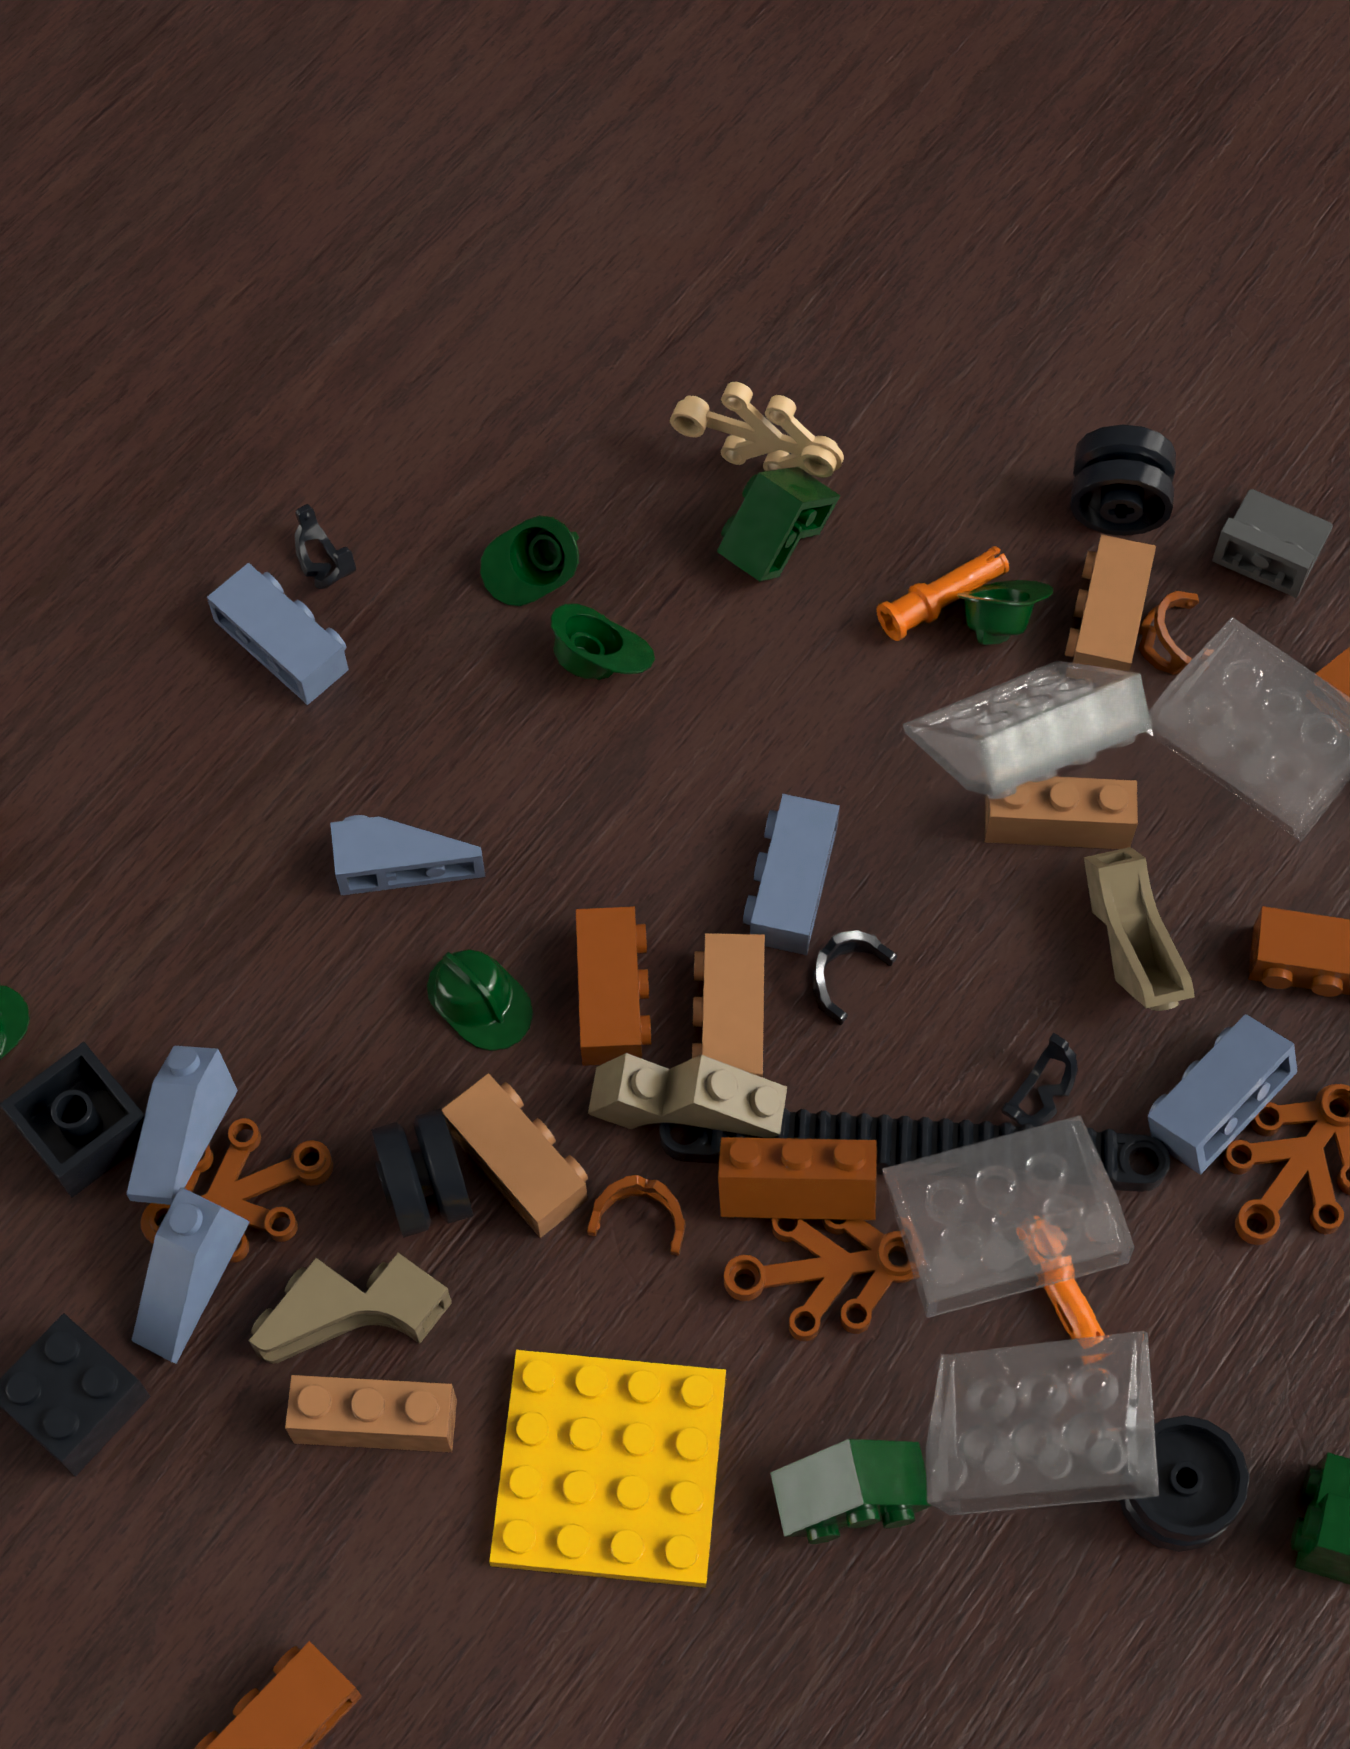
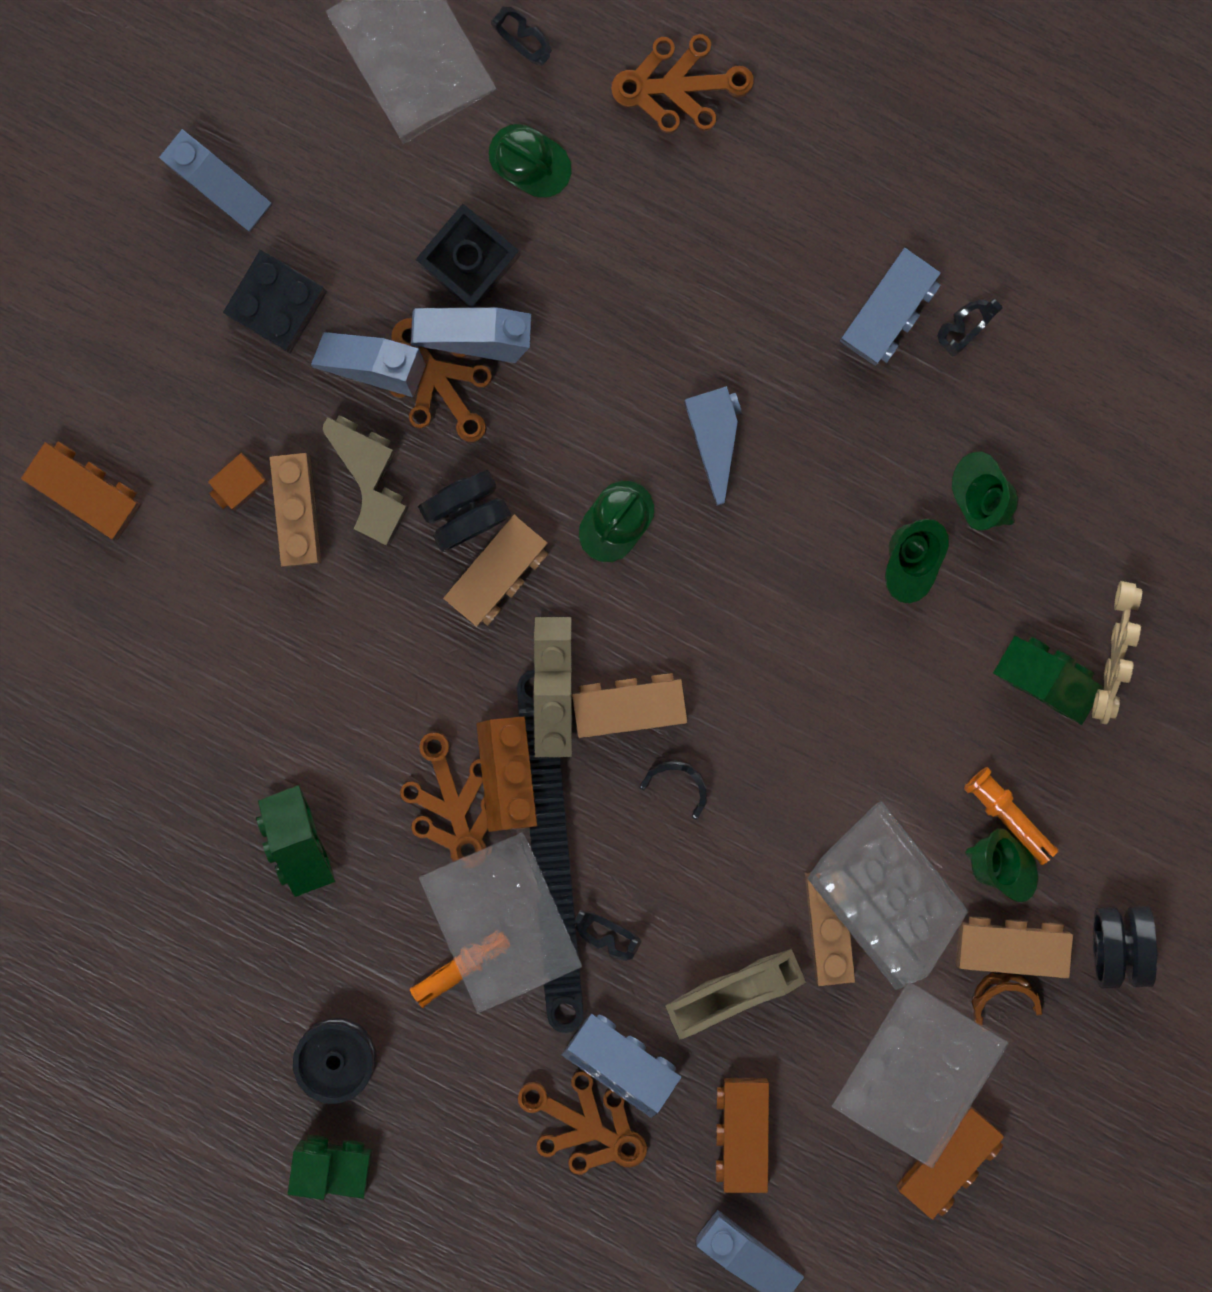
camera: 80 degrees right, 25 degrees up
yellow plate [489,1350,726,1588] -> none
dark orange brick [576,906,651,1066] -> none
dark orange helmet [587,1175,686,1256] -> none
sand blue brick [743,794,840,955] -> none
clear slope [925,1331,1159,1516] -> none
dark grey bracket [1212,489,1333,598] -> none
none -> dark orange brick [208,453,269,511]

